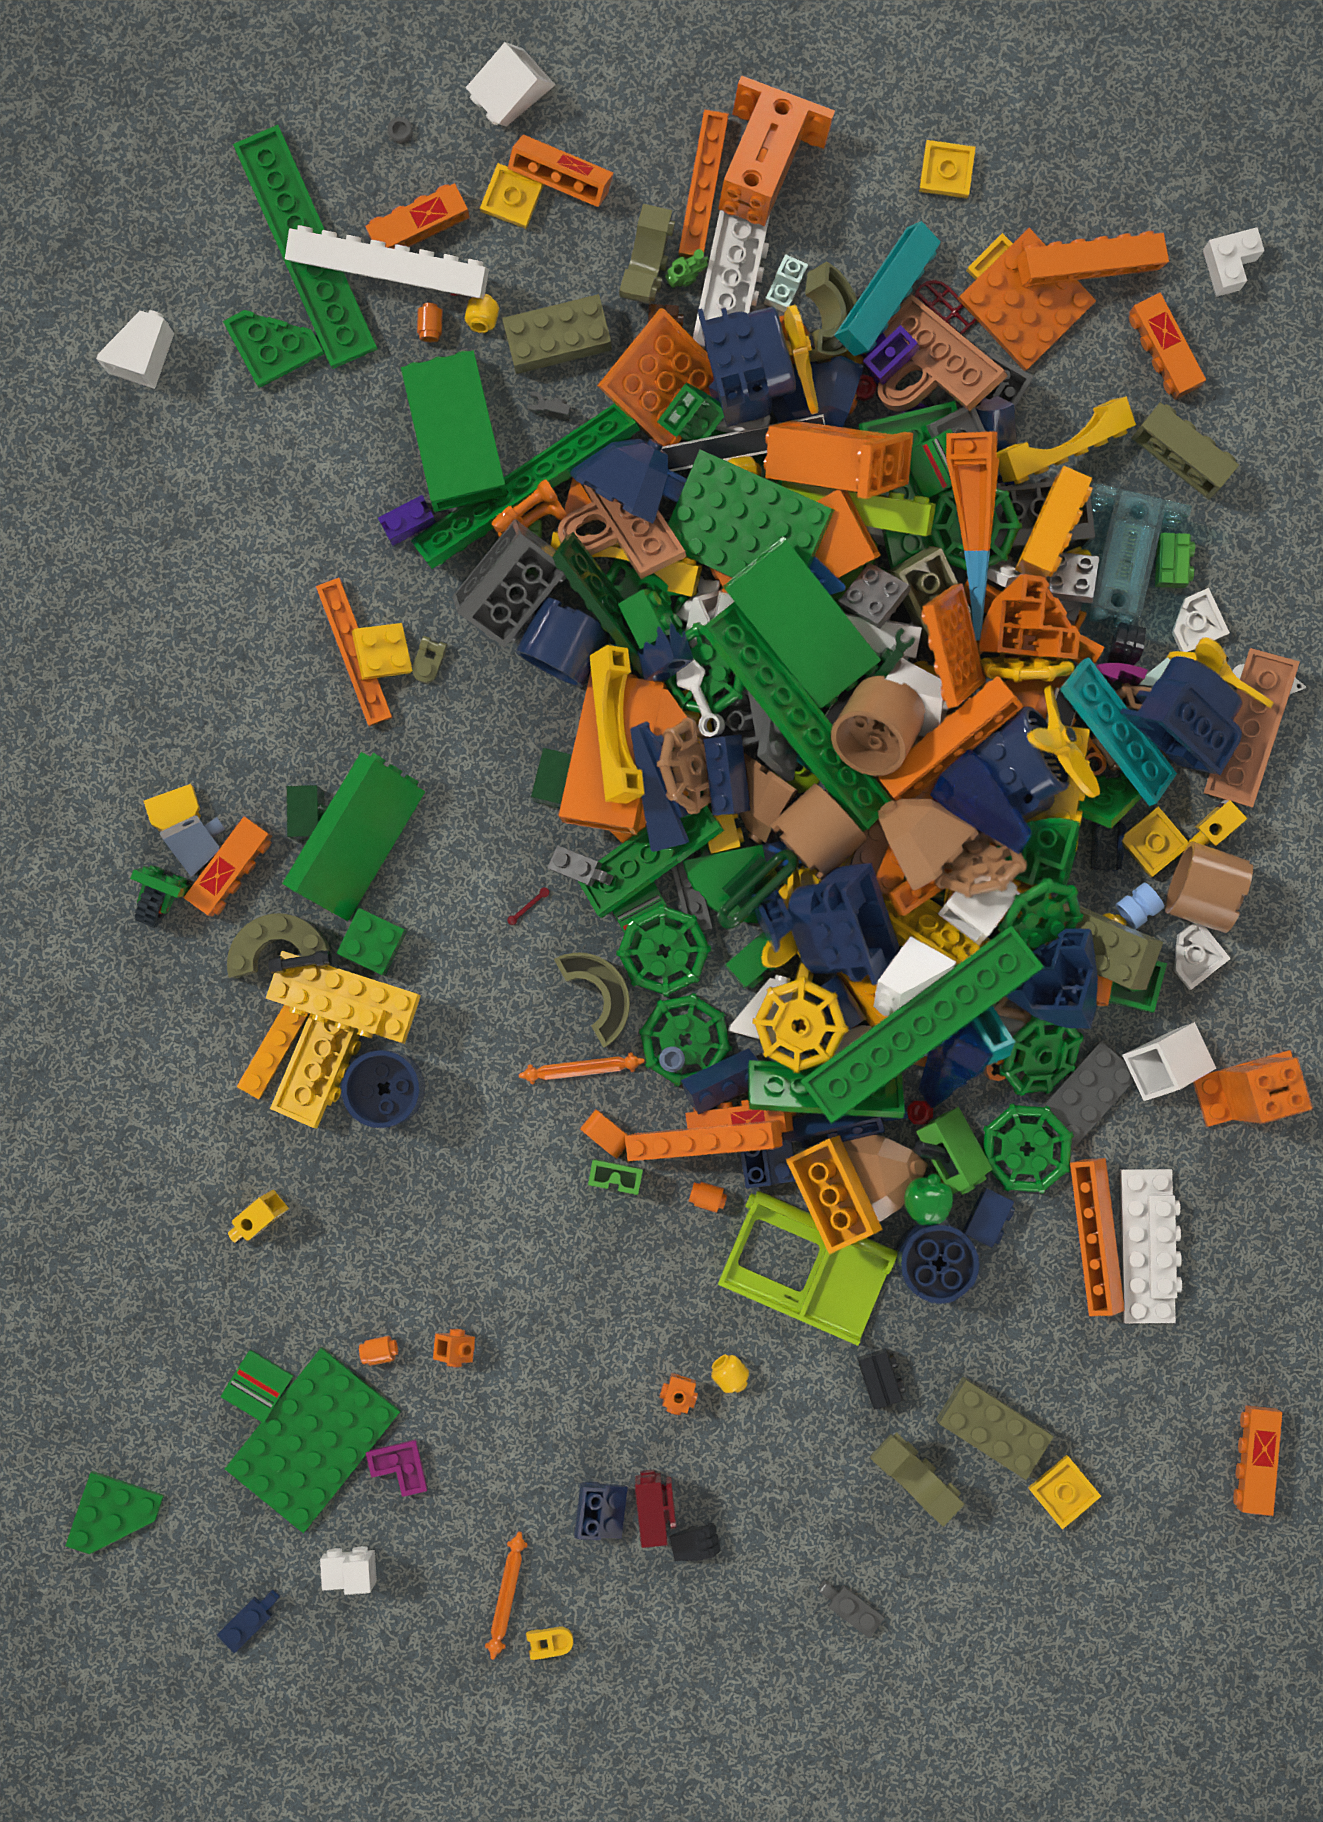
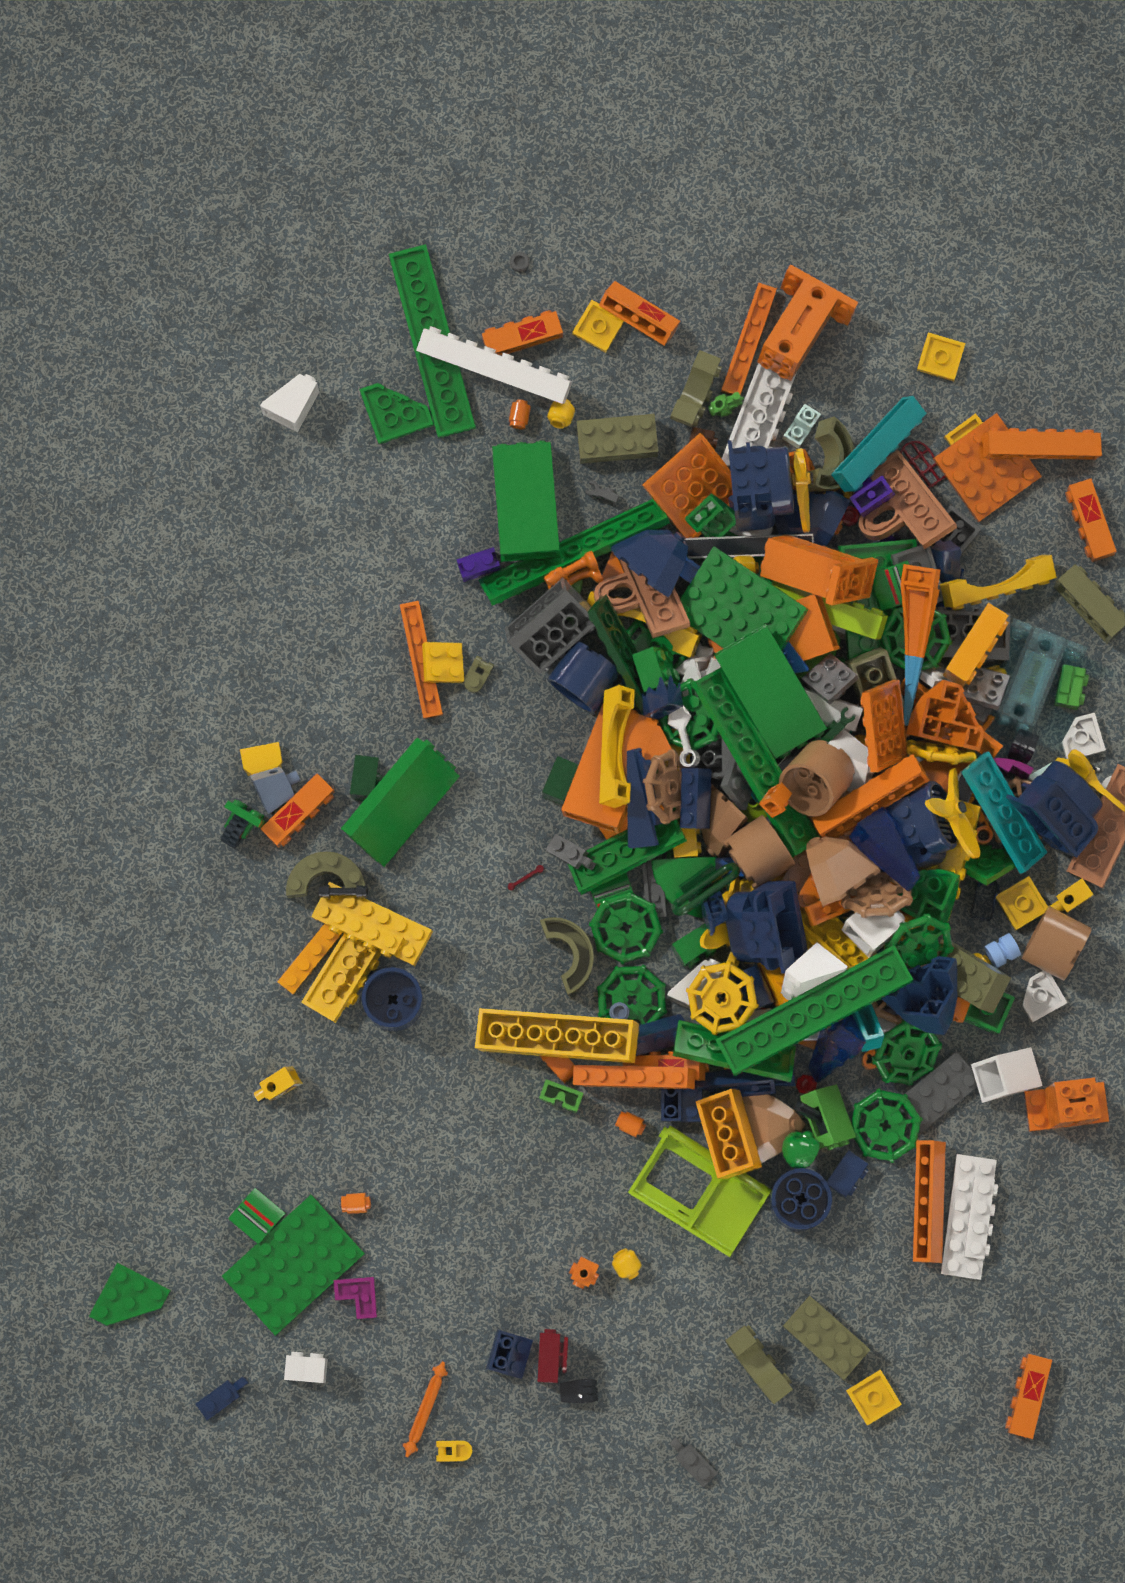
camera: 10 degrees right, 5 degrees down
green brick [336,908,407,976] -> none
orange brick [433,1329,475,1367] -> none
white slope [466,42,555,126] -> none
orange wheel [519,1052,644,1084] -> none
black brick [857,1348,906,1410] -> none
none -> yellow brick [475,1008,639,1063]
none -> orange brick [759,782,792,818]

